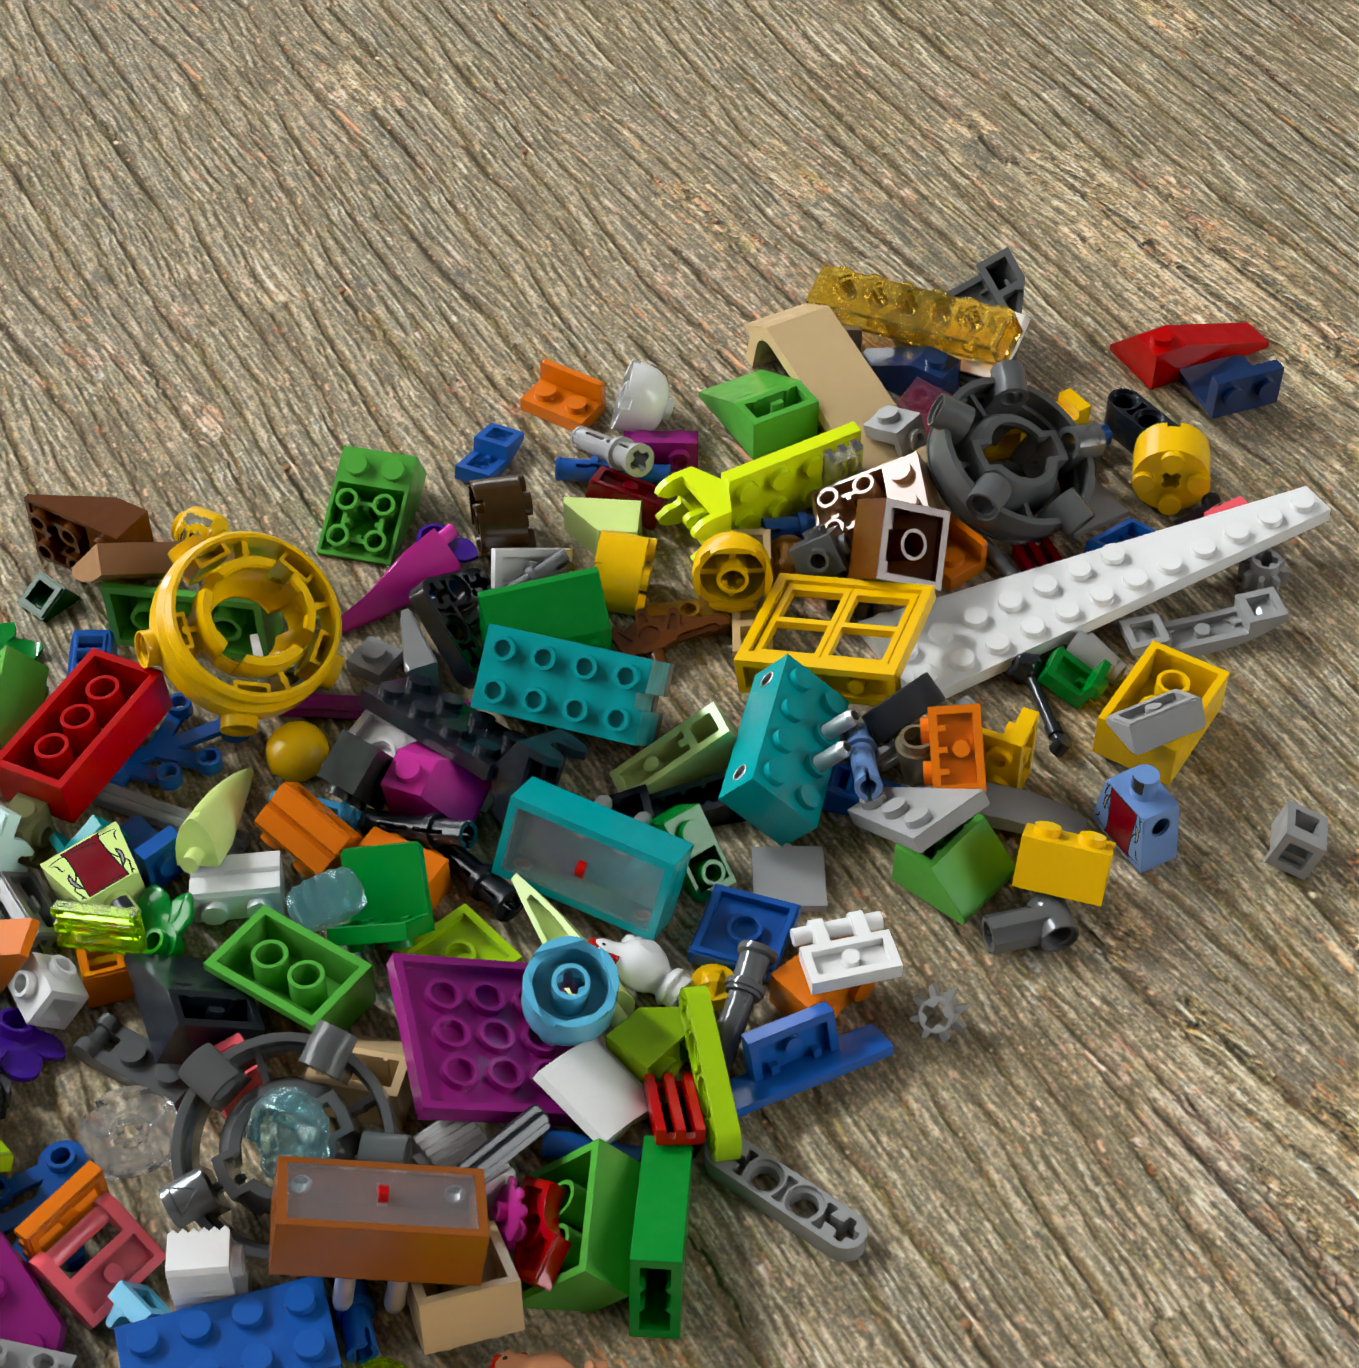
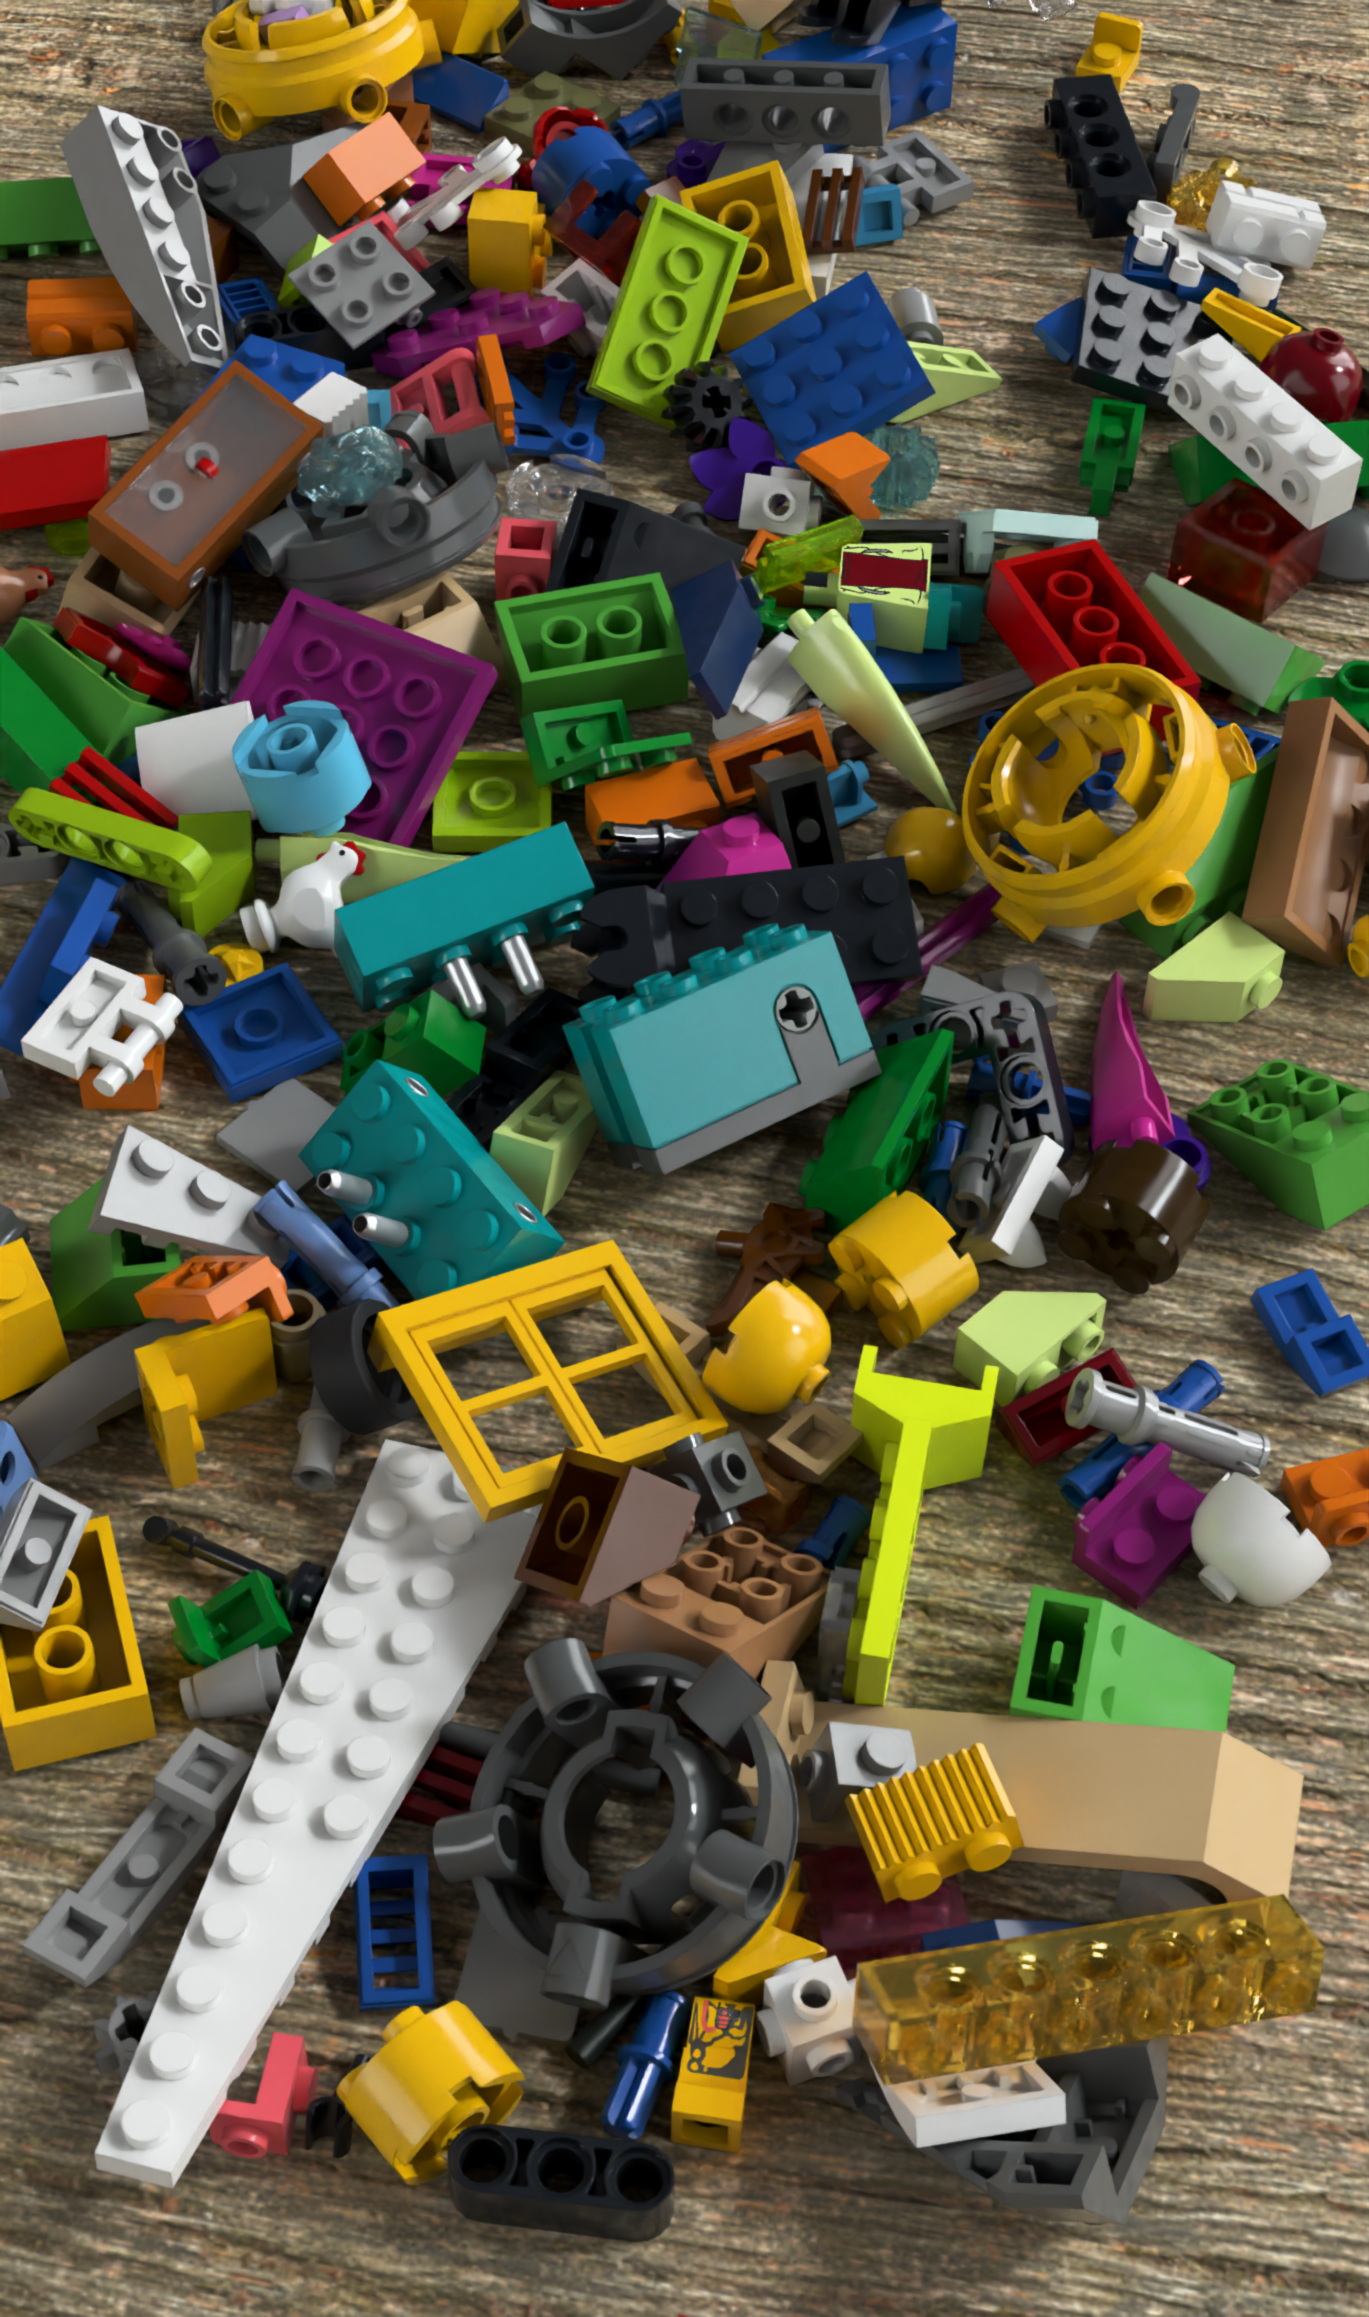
camera: 130 degrees right, 5 degrees up
clear light blue gear [285,867,367,933] -> none
none -> dark blue slope [671,559,766,720]
none -> yellow brick [844,1743,1025,1903]

